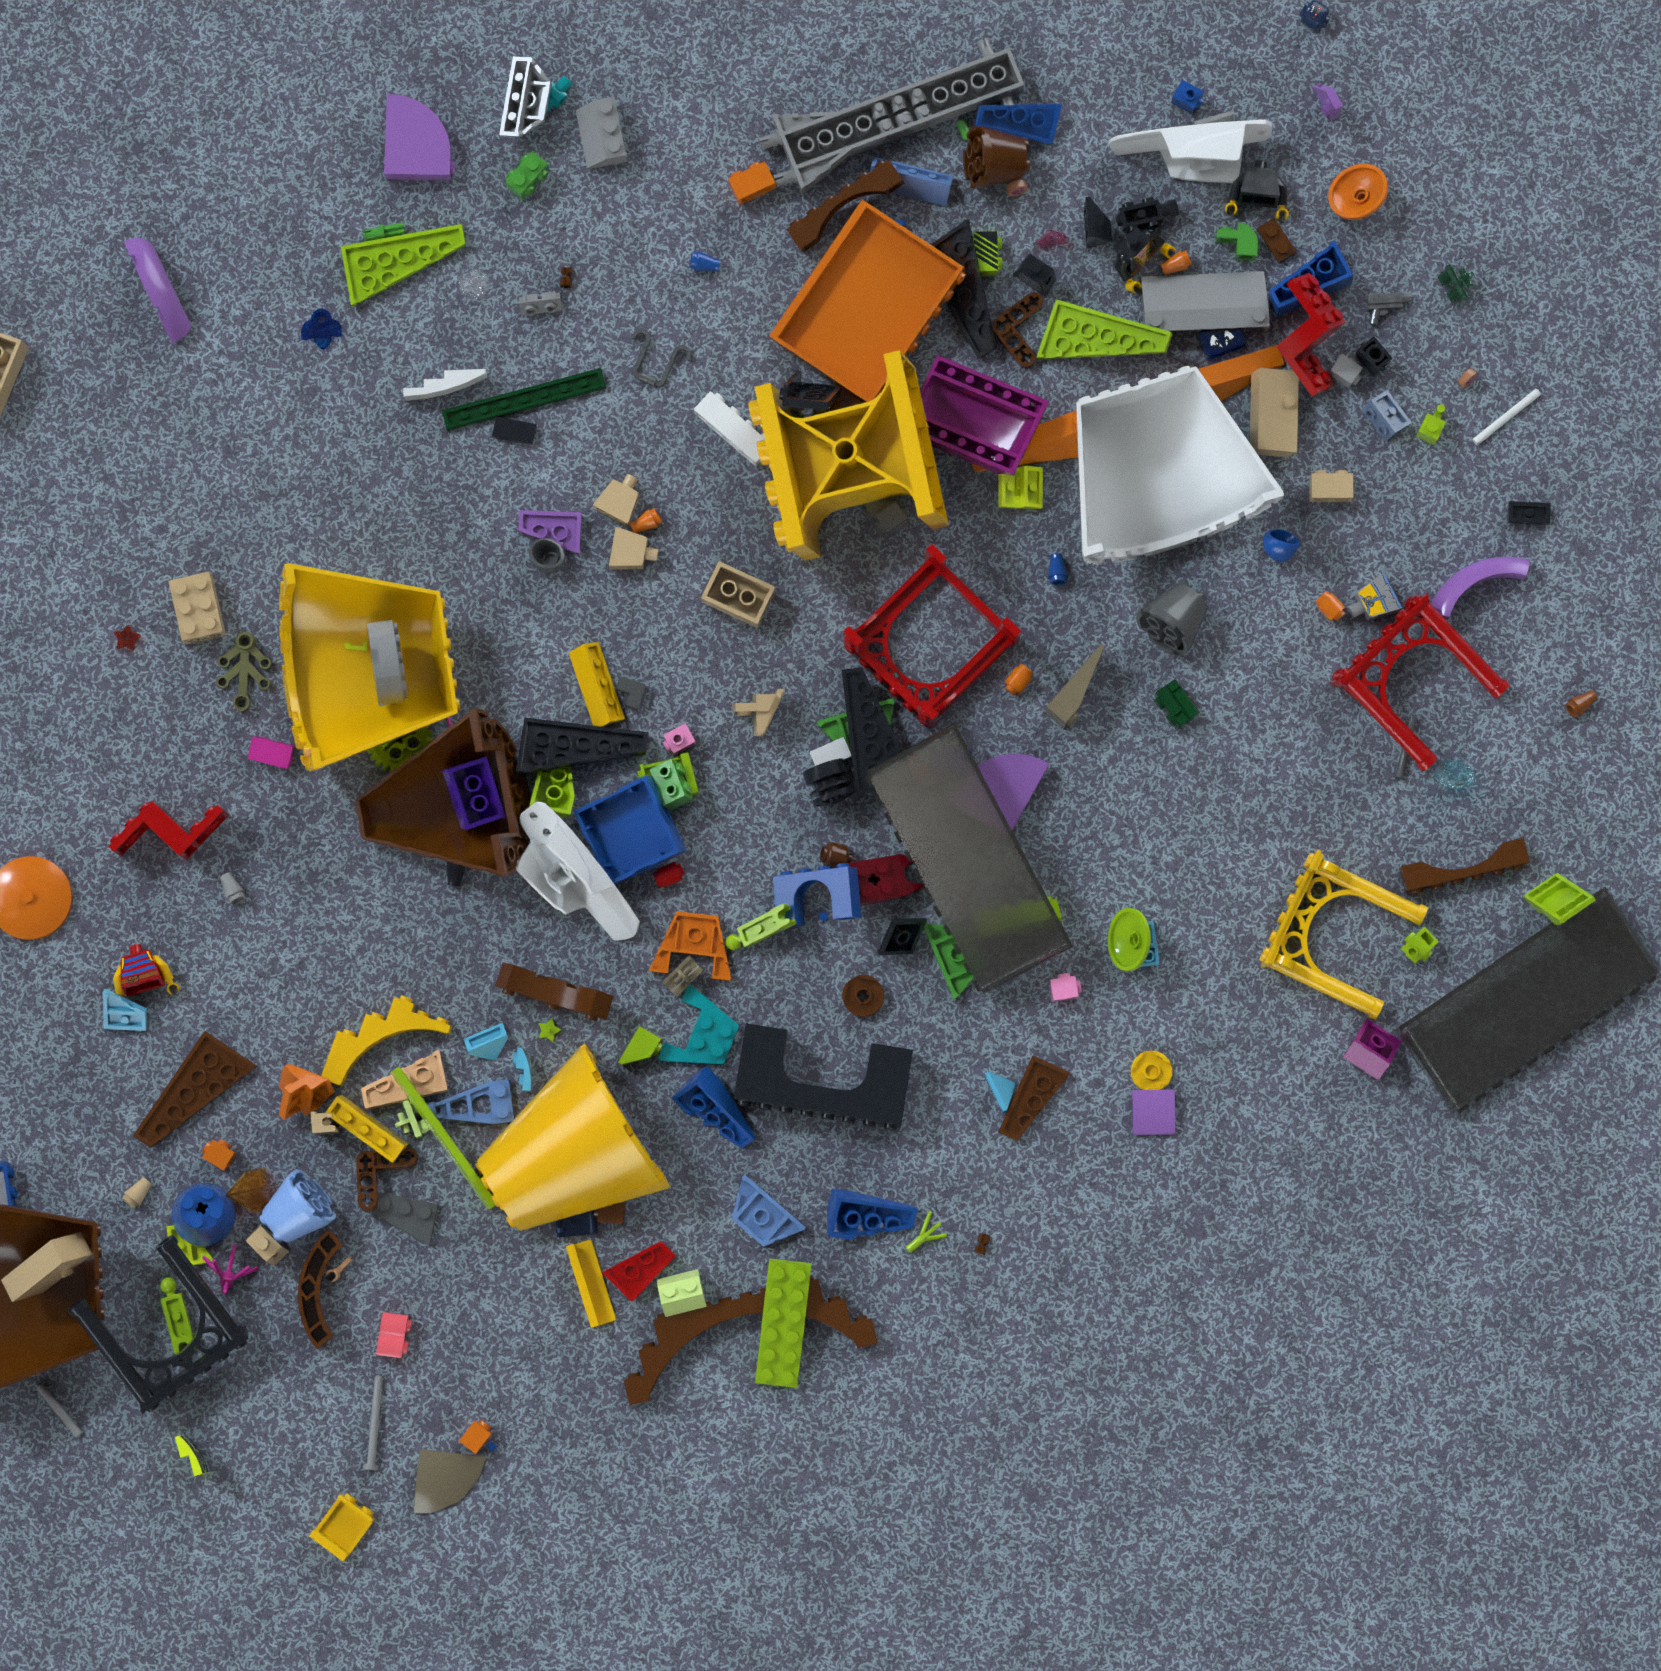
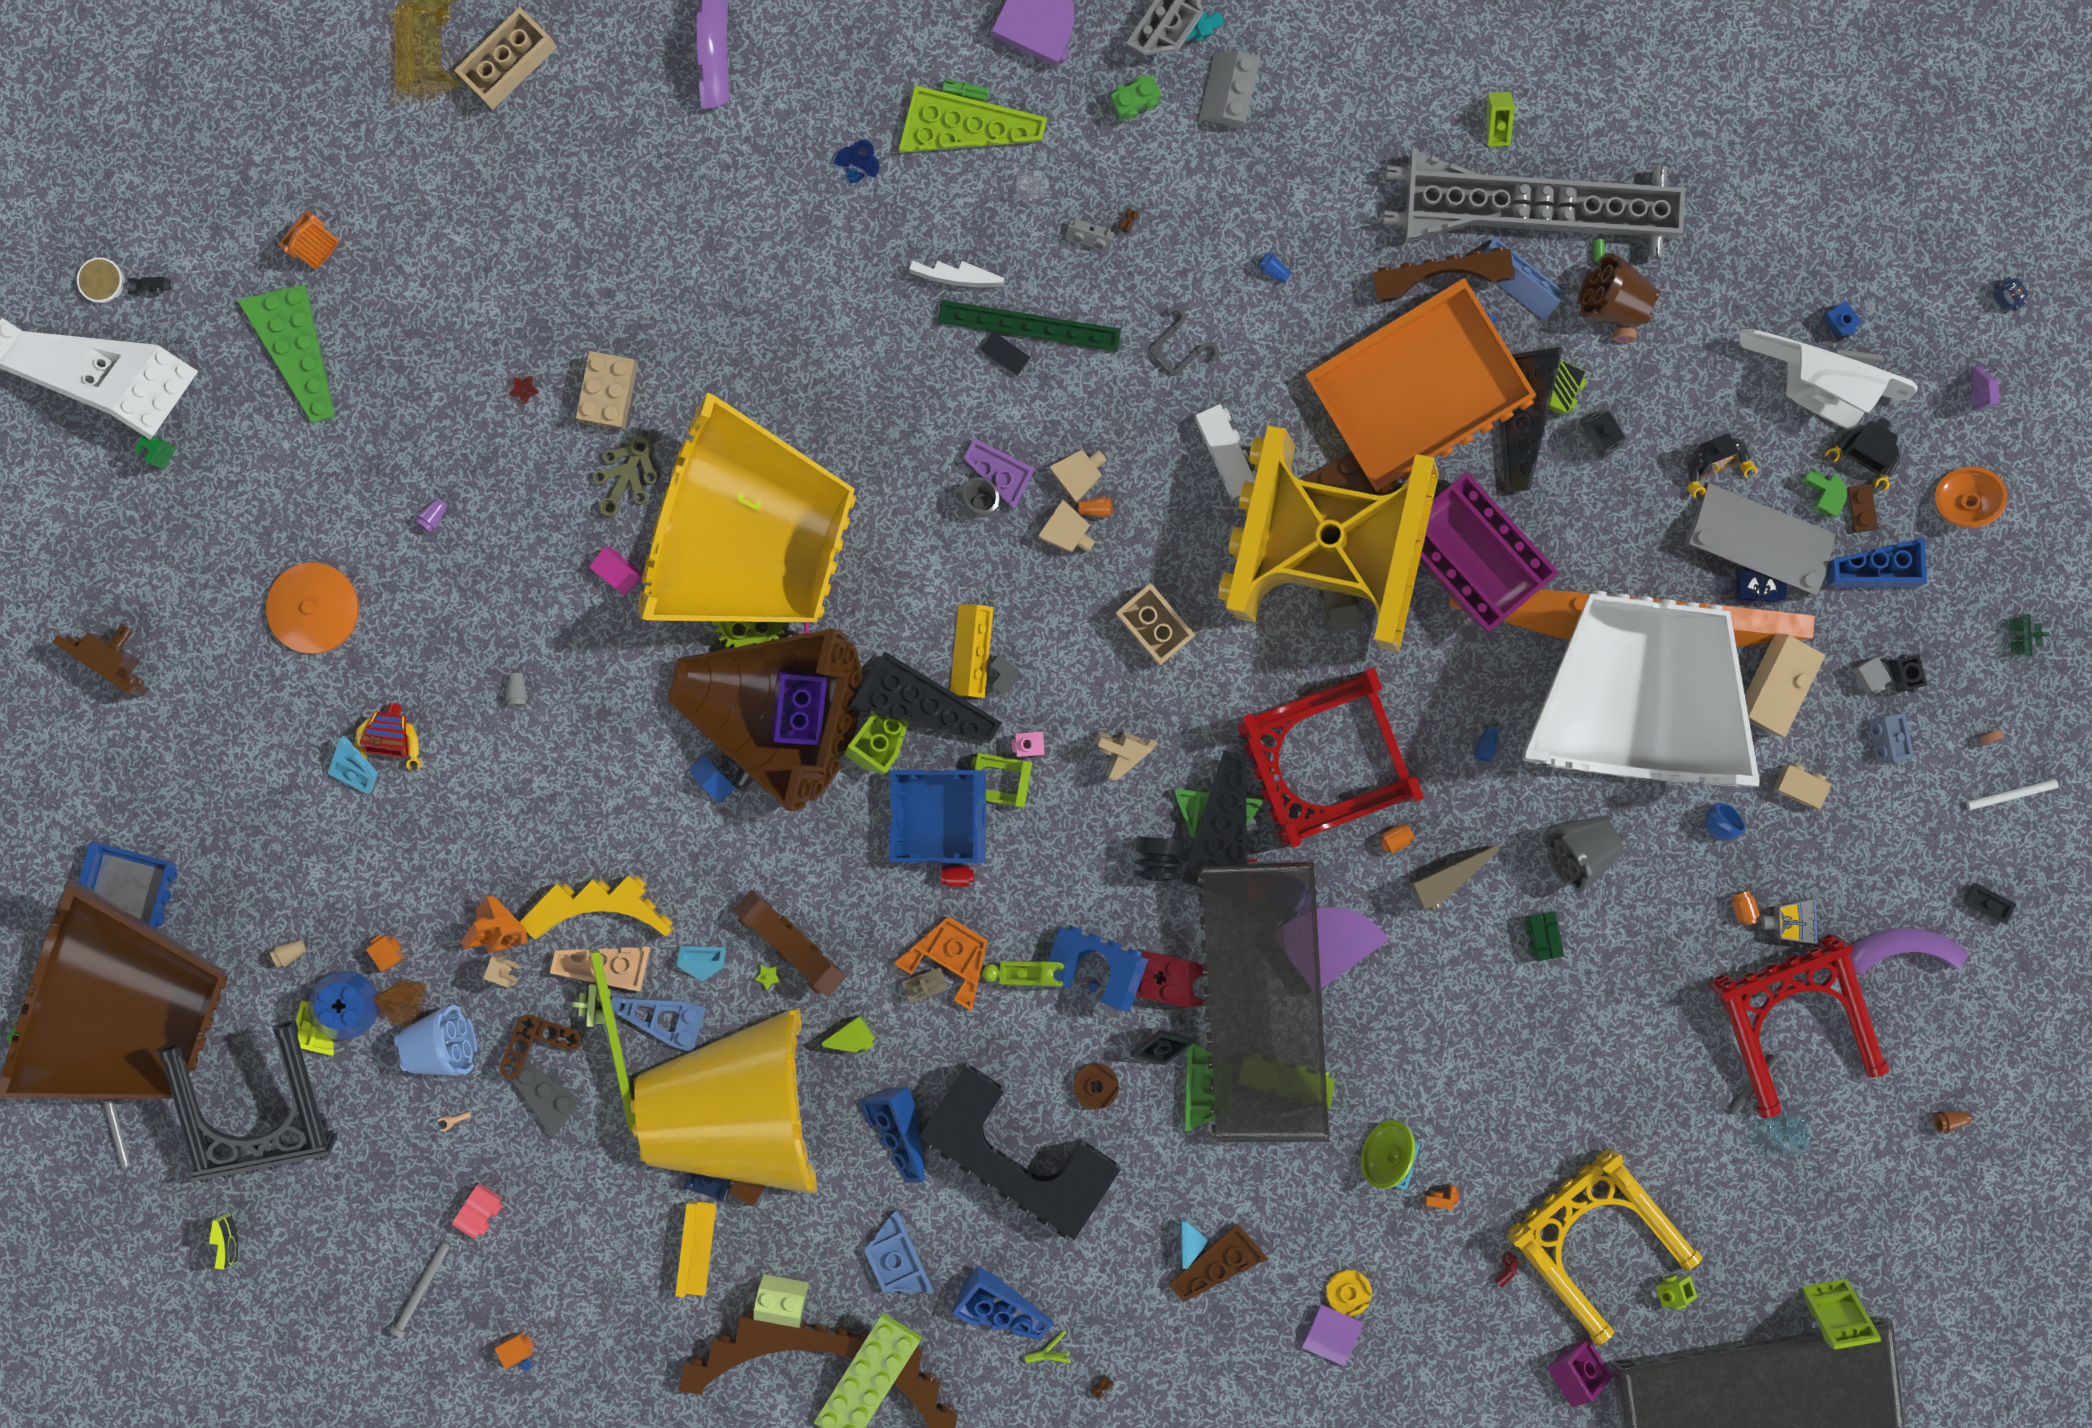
camera: 20 degrees right, 5 degrees up
tan brick [1,1232,92,1302] -> none
red bracket [108,801,229,860] -> none
reddish brown wing [133,1031,257,1148] -> none
lime plate [160,1277,197,1355] -> none
dark pink plant [202,1244,259,1294] -> none
tan torso [246,1223,289,1266] -> none
reddish brown brick [298,1229,344,1349] -> none
yellow panel [309,1493,376,1561] -> none
yellow panel [325,1095,409,1163] -> none
light grey piece [367,620,407,706] -> none
dark tan brick [414,1449,486,1513] -> none
medium azure slope [513,1048,532,1092] -> none
white piece [516,802,640,941] -> none
red wing [601,1241,676,1302] -> none
bright green brick [650,759,693,811] -> none
teal wing [658,985,739,1065] -> none
orange brick [728,161,776,205] -> none
black bracket [779,370,842,413] -> none
white sticker [810,737,851,766] -> none
reddish brown head [820,842,852,869] -> none
blue wing [974,103,1062,144] -> none
reddish brown beam [992,292,1043,369] -> none
neon yellow slope [998,466,1043,509] -> none
clear pink arm [1035,230,1067,249] -> none
lime wing [1036,299,1173,359] -> none
bright pink brick [1049,973,1082,1002] -> none
black slope [1083,197,1112,248] -> none
black brick [1115,197,1179,233] -> none
orange cone [1160,250,1192,275] -> none
red bracket [1276,273,1346,396] -> none
flat silver piece [1365,291,1412,326] -> none
reddish brown arch [1399,838,1530,895] -> none
lime brick [1415,404,1446,445] -> none
none -> medium lavender cone [415,498,448,533]
none -> blue slope [689,754,736,803]
none -> orange bracket [1423,1184,1459,1209]
none -> lime slope [1486,92,1515,147]
none -> dark red arm [1494,1252,1518,1287]

